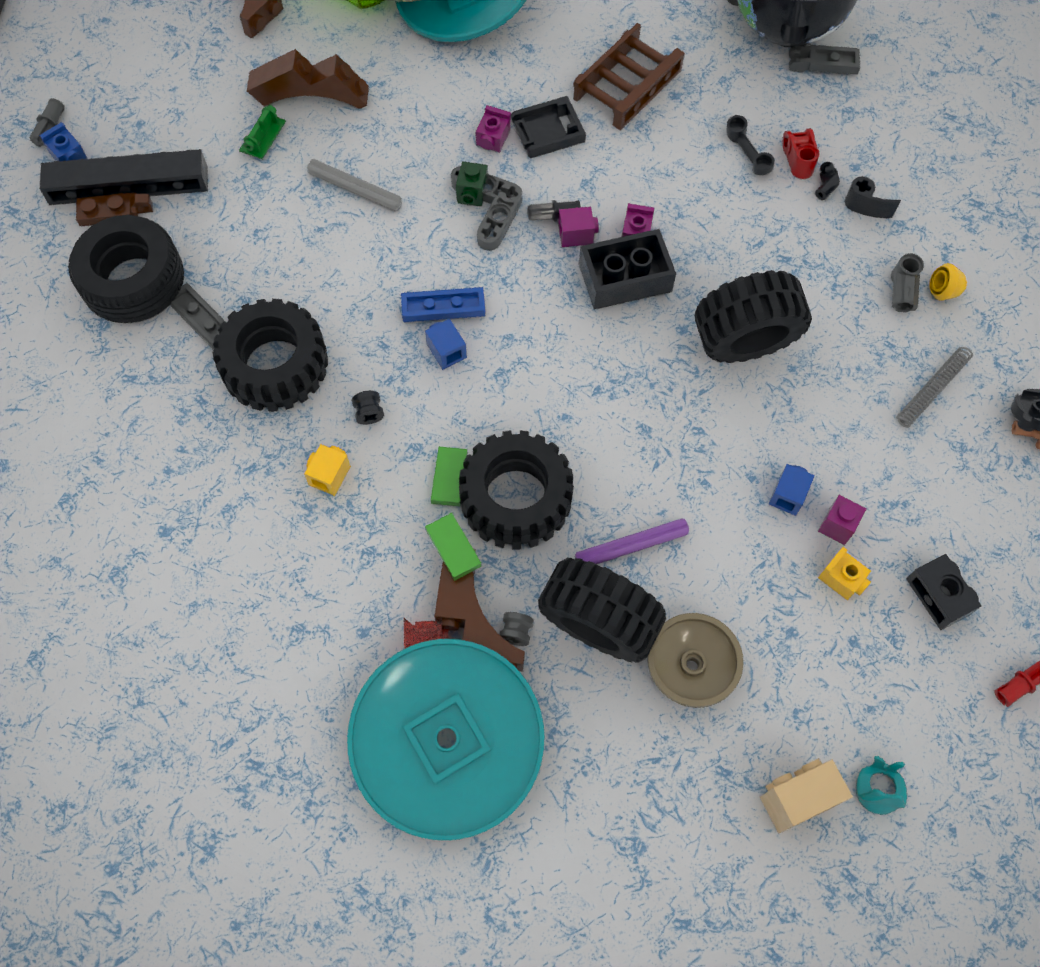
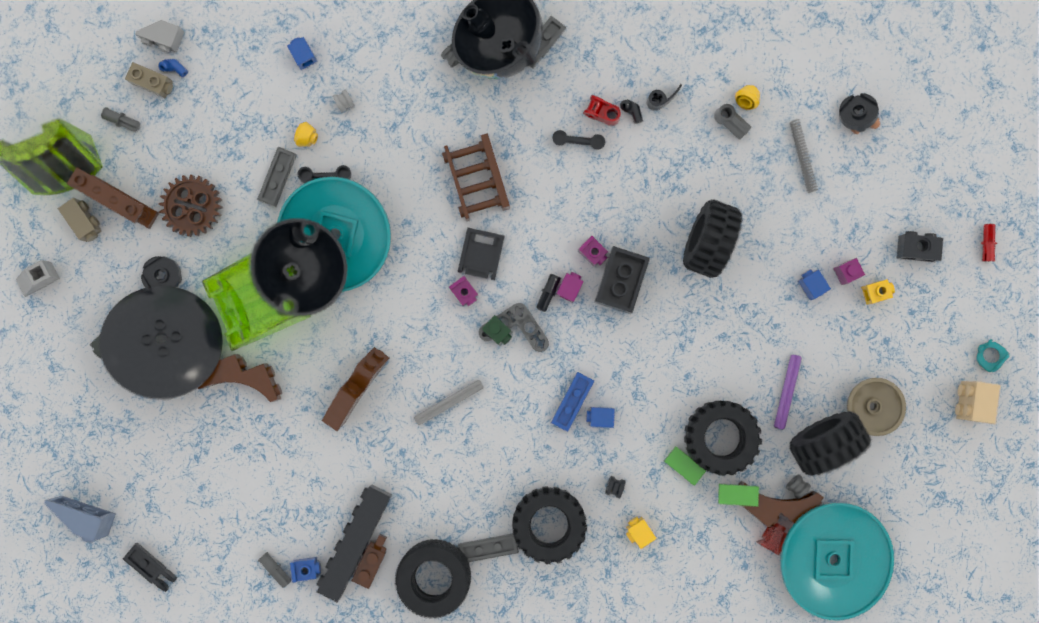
camera: 55 degrees left, 20 degrees up
green hinge [239,105,286,159] -> none

